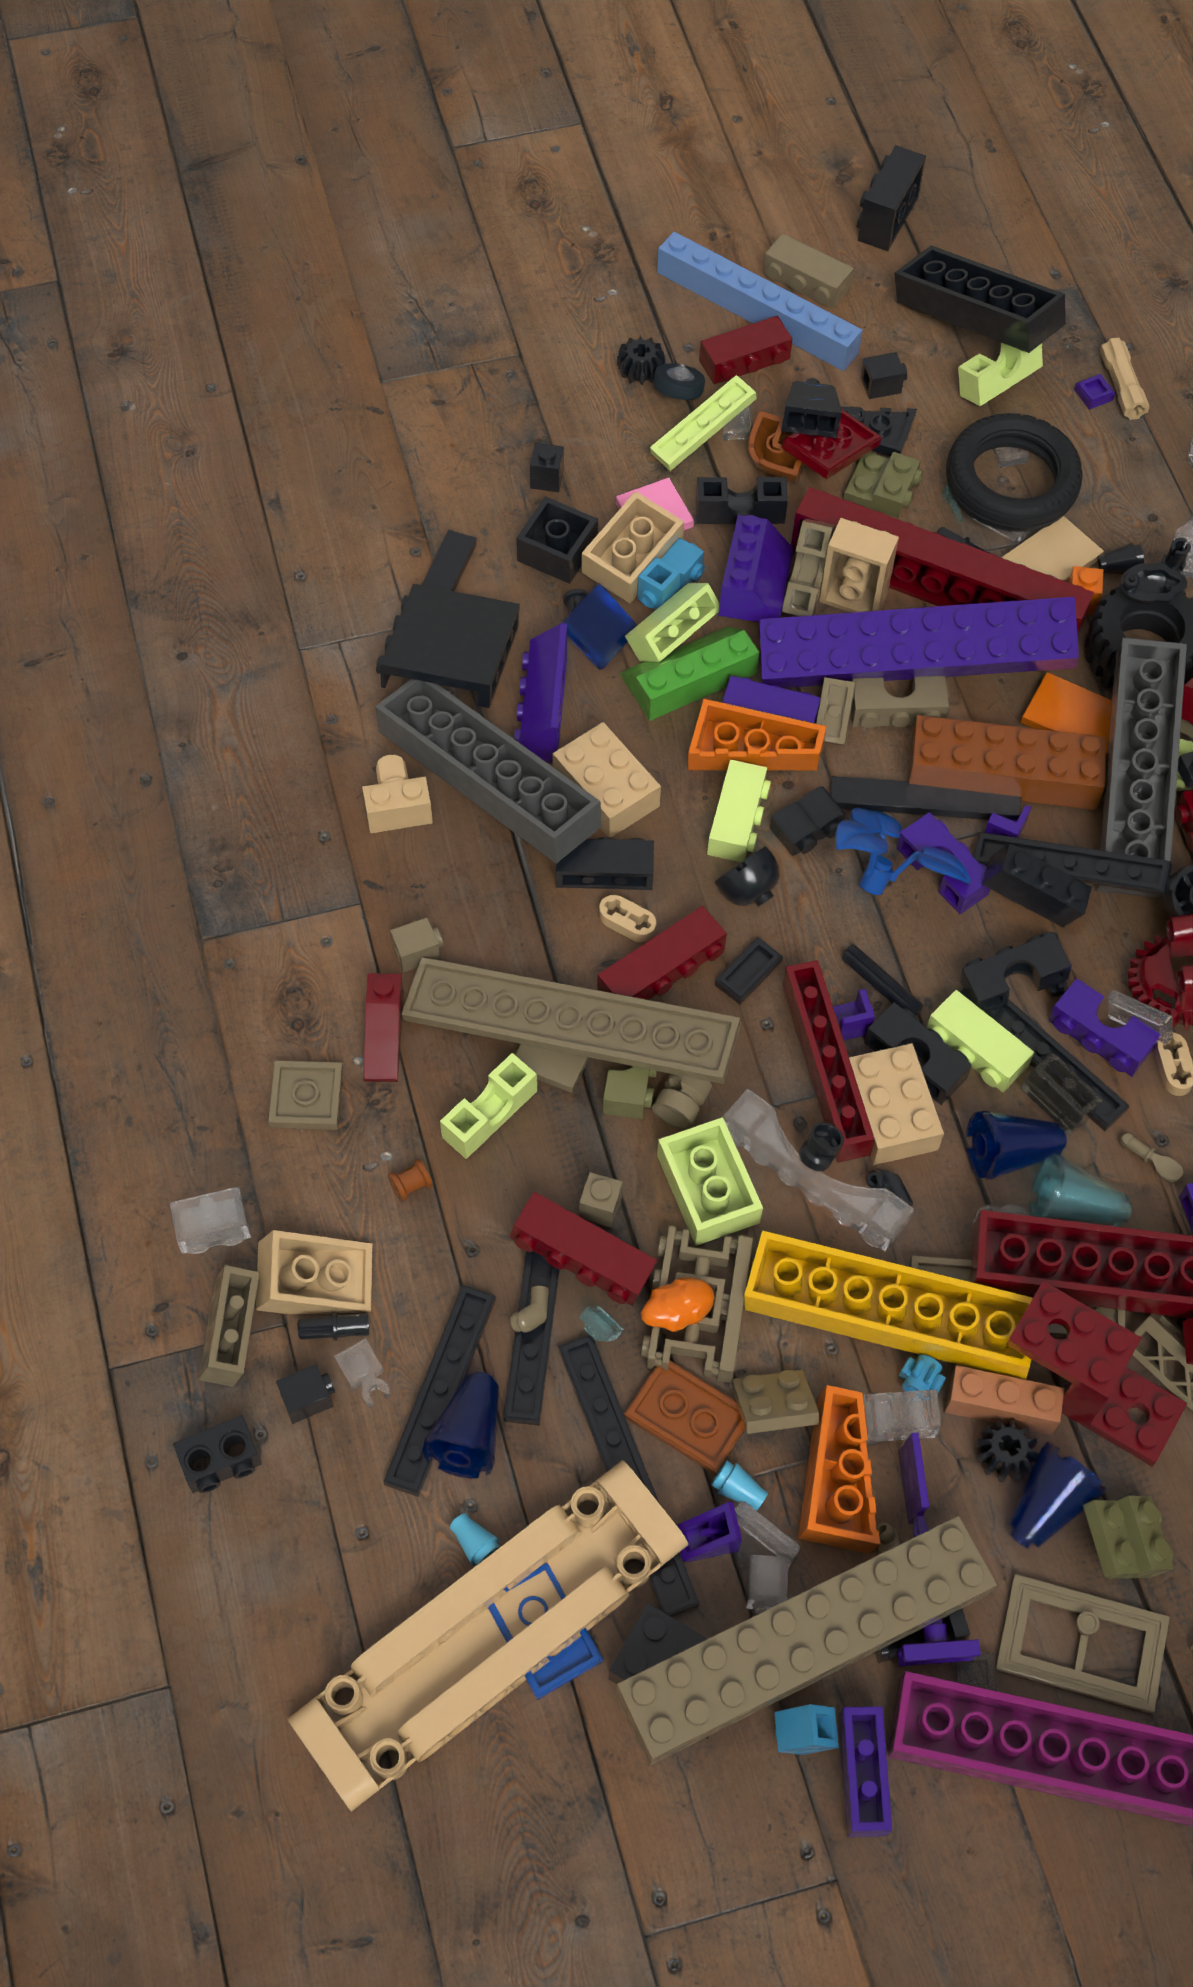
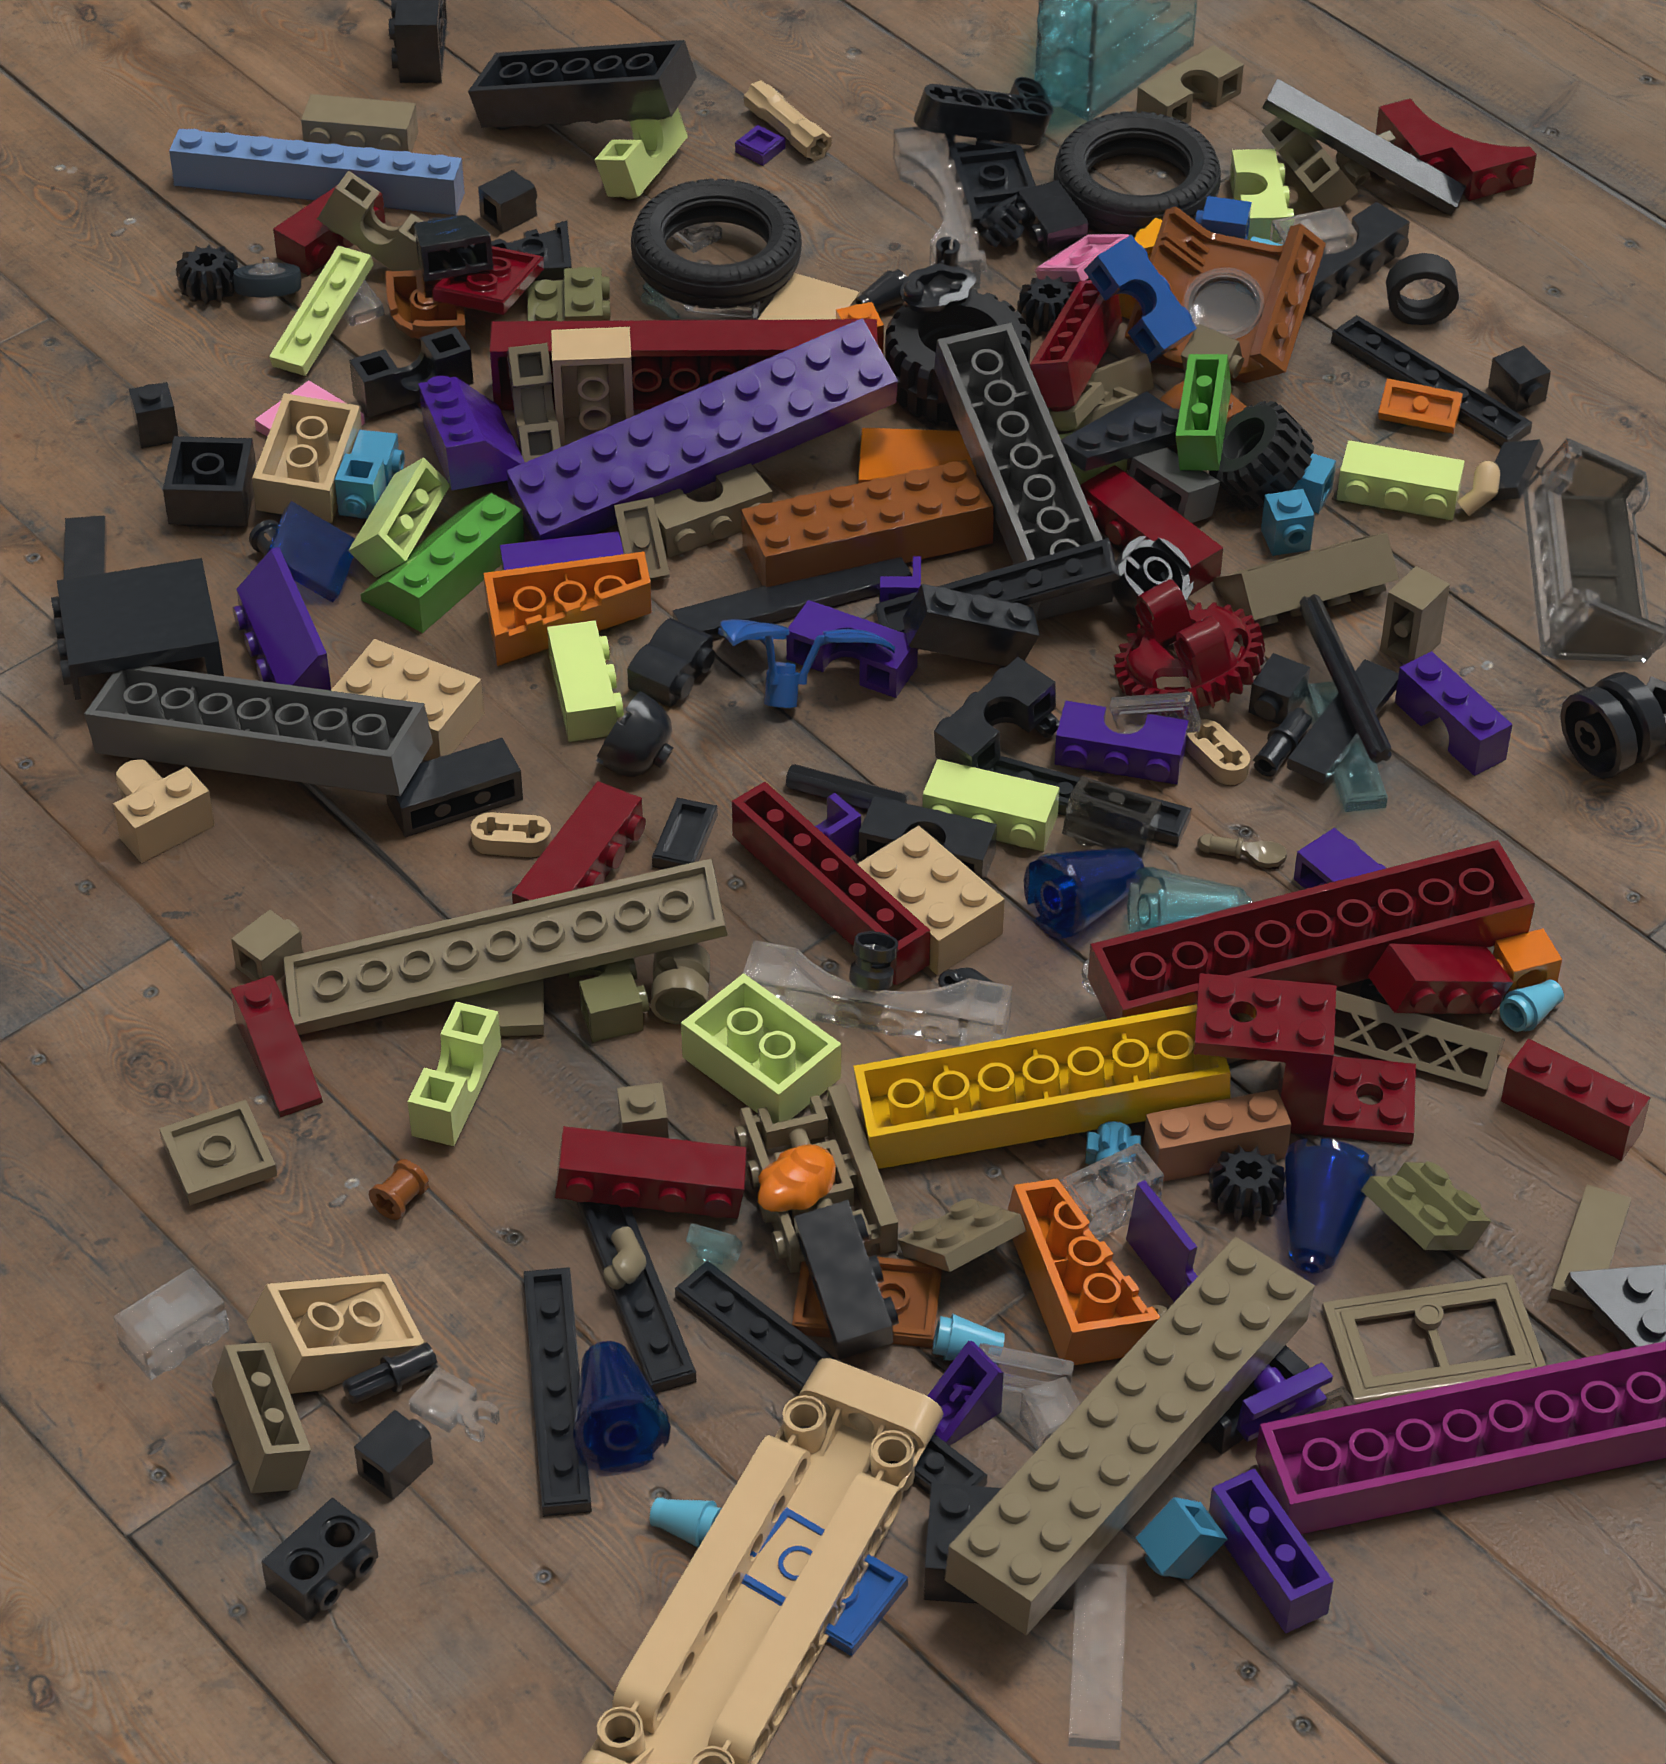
camera: 25 degrees left, 15 degrees down
none -> dark tan arch [317,171,424,271]
none -> black brick [794,1200,899,1360]
none -> clear tile [1068,1563,1127,1750]

